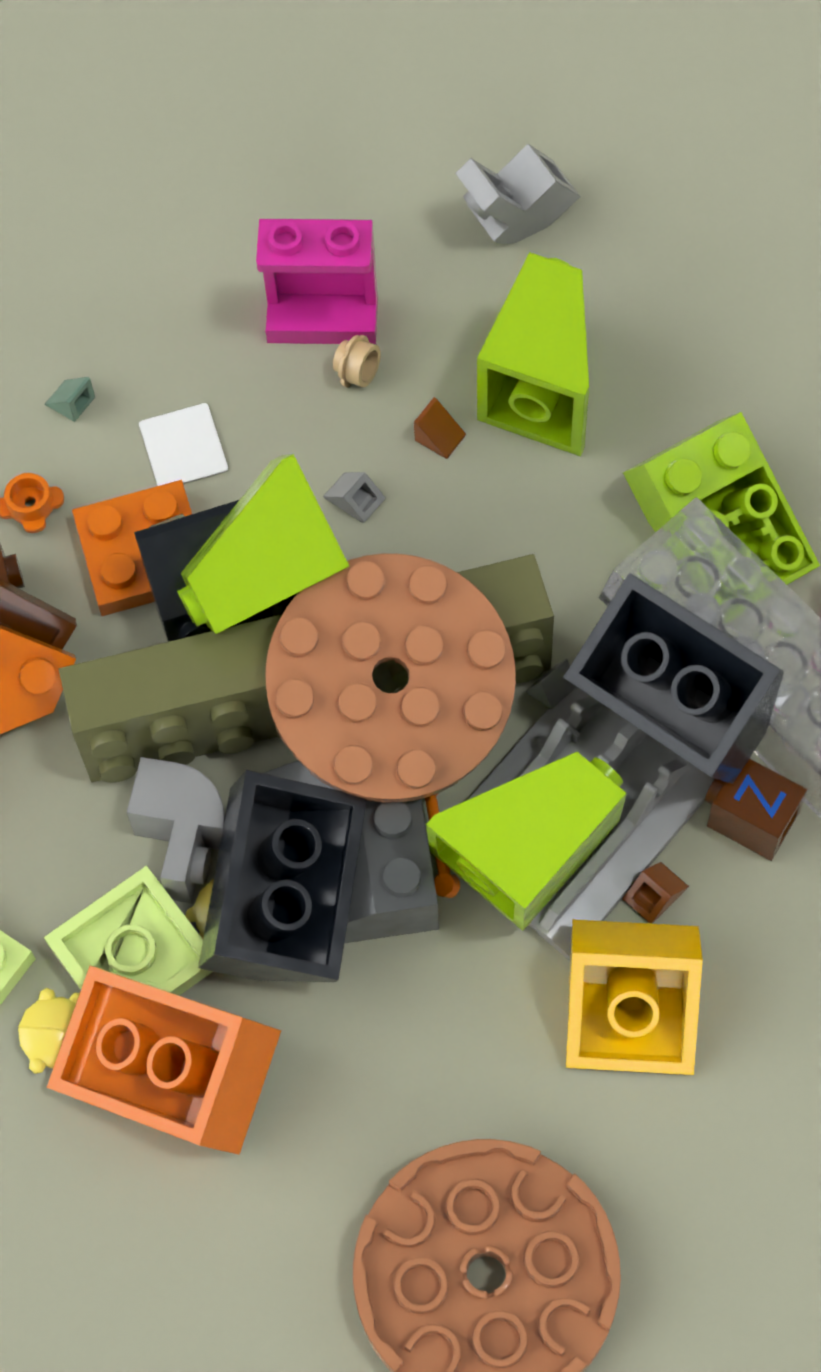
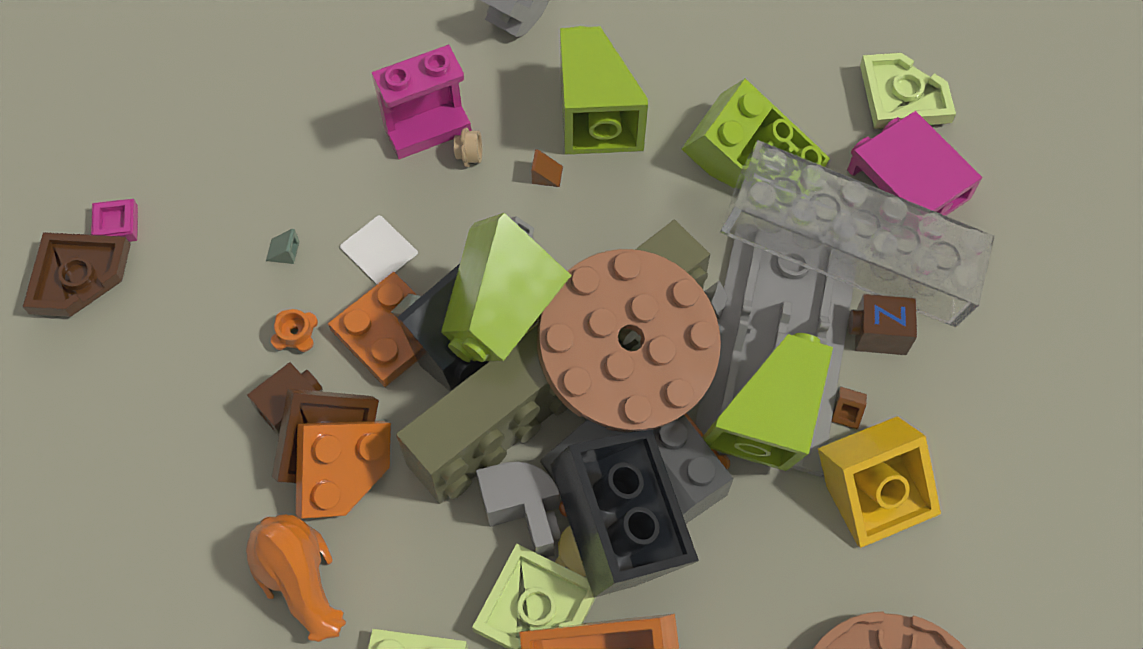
camera: 30 degrees left, 0 degrees up
black slope [563,573,784,784] -> none

